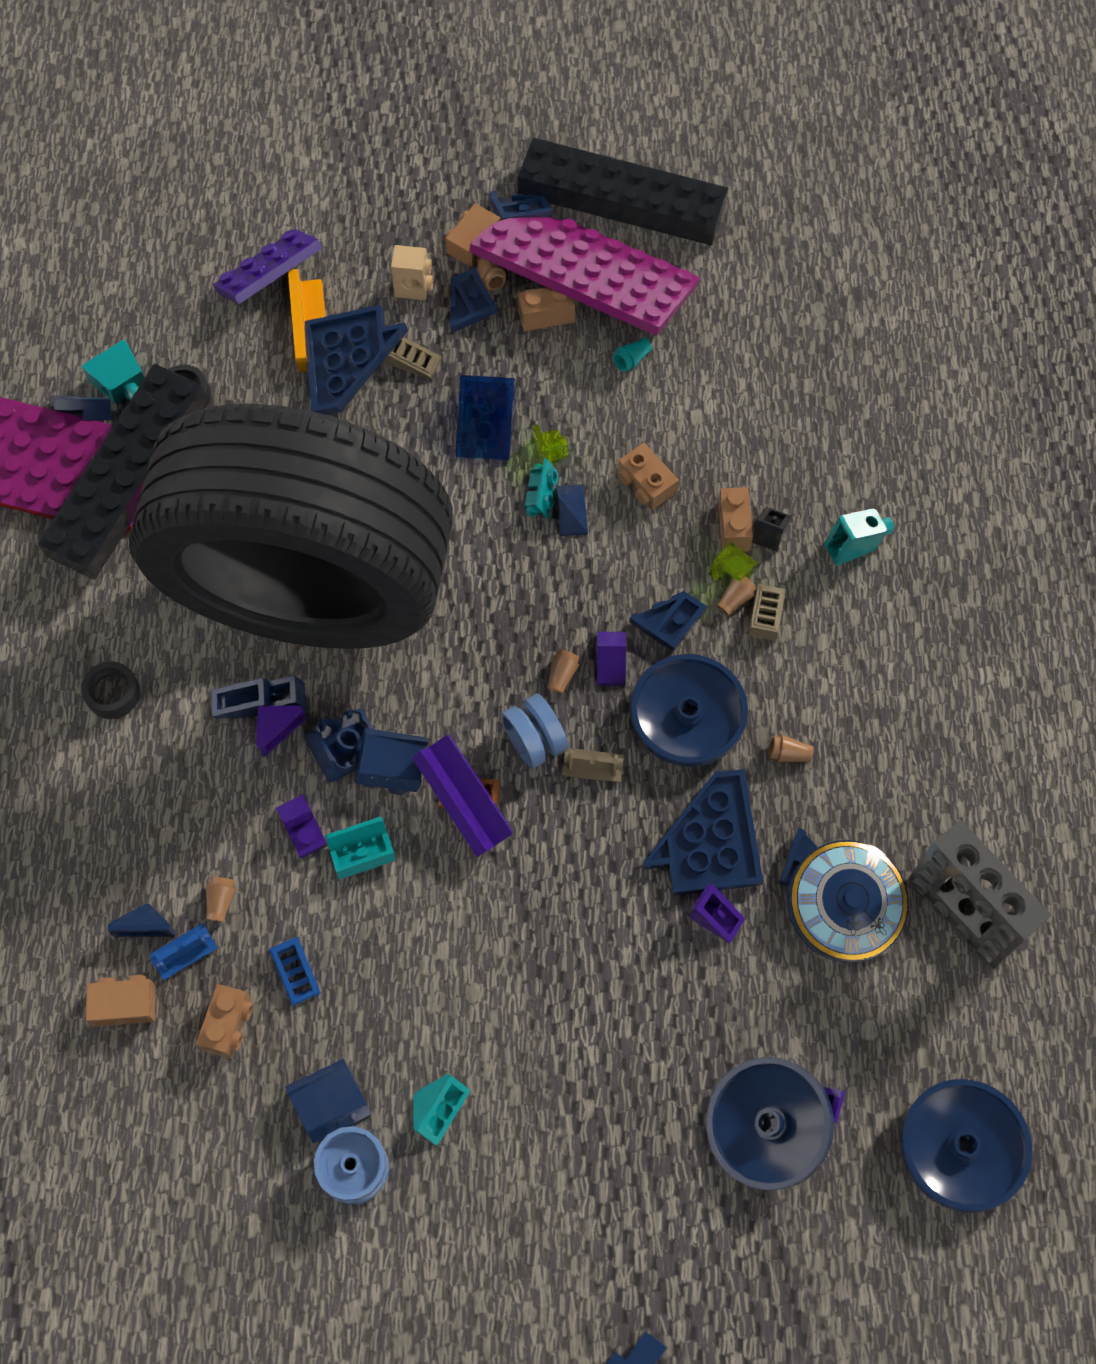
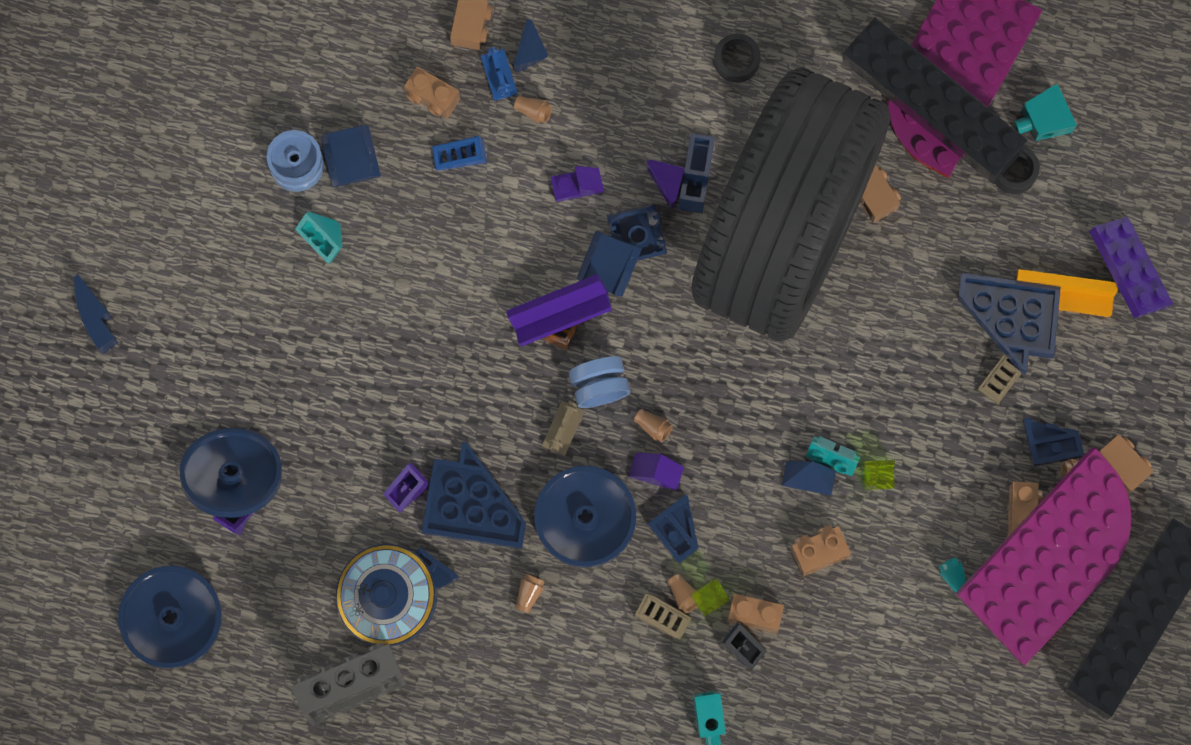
camera: 105 degrees right, 10 degrees up
dark blue slope [49,395,111,420] -> none
teal bracket [325,817,396,880] -> none
tan brick [391,245,433,300] -> none
clear blue slope [455,375,518,460] -> none
dark blue wing [489,191,552,221] -> none

